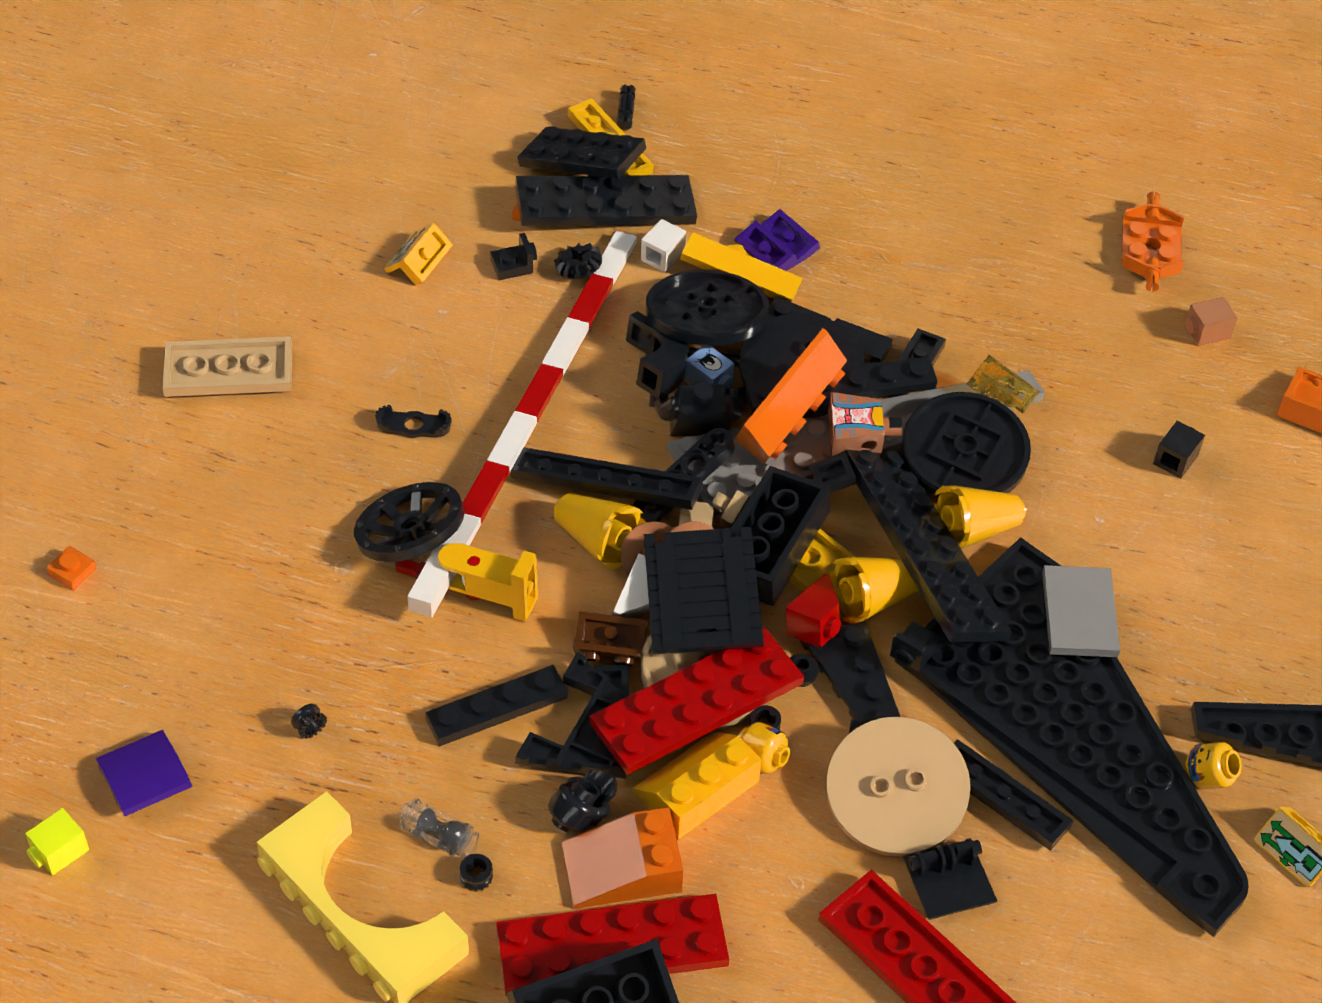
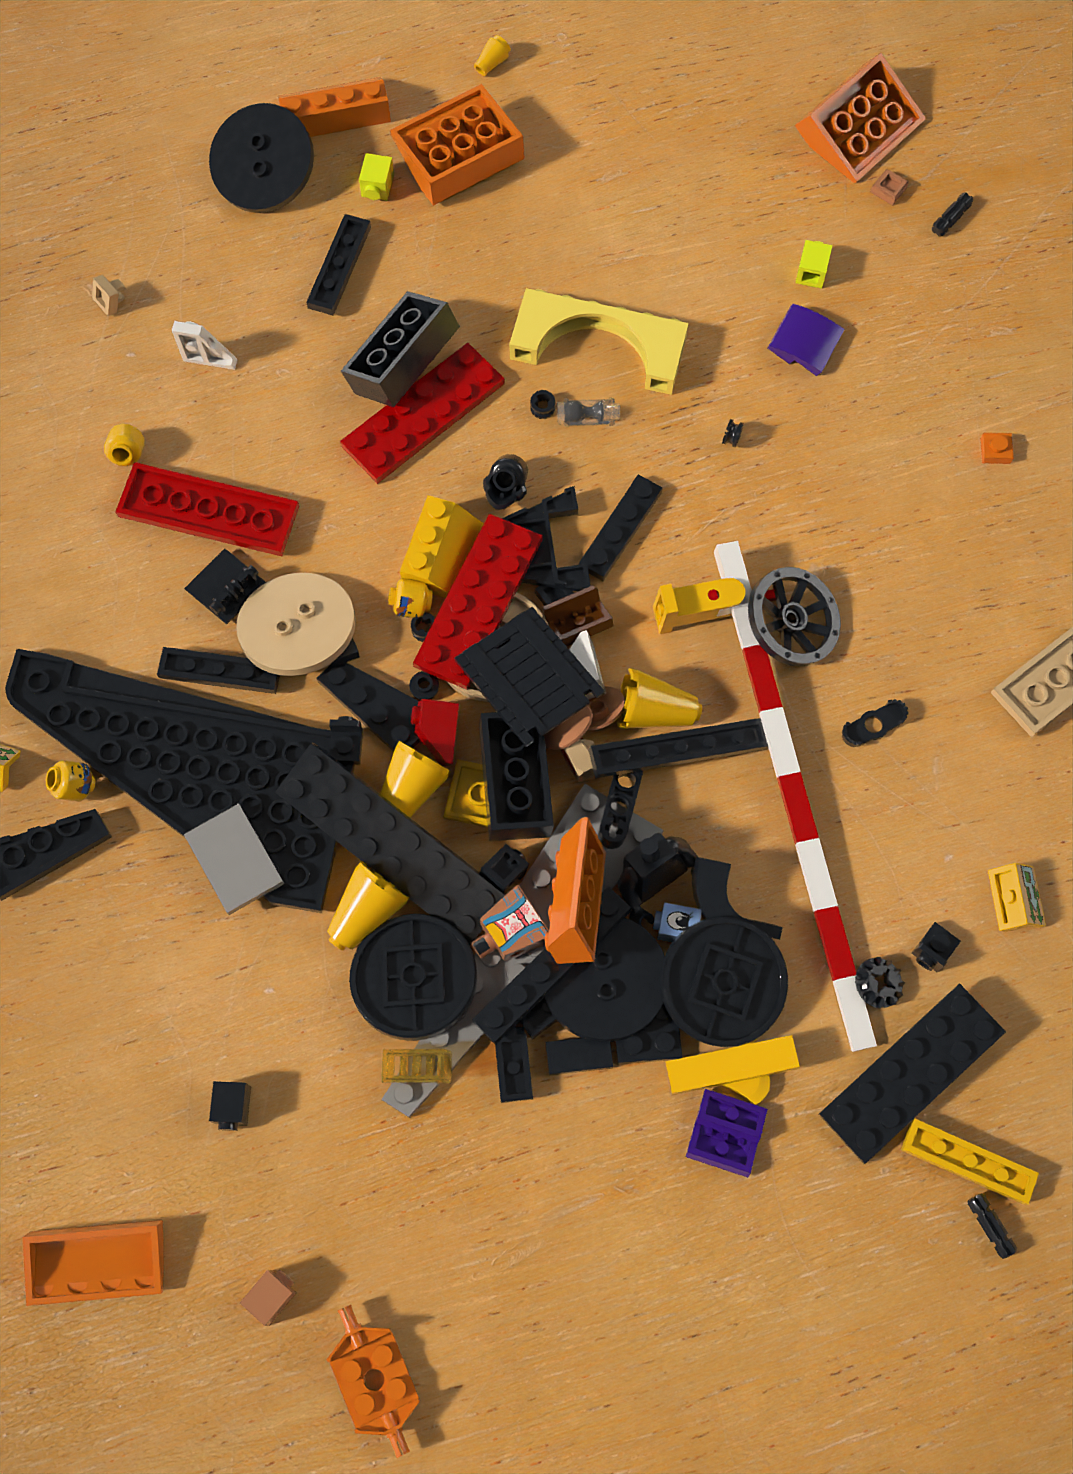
camera: 150 degrees right, 20 degrees up
black plate [517,126,646,179] -> none
orange slope [561,807,684,909] -> none
white brick [641,219,686,273] -> none
tan tile [711,490,749,529] -> none

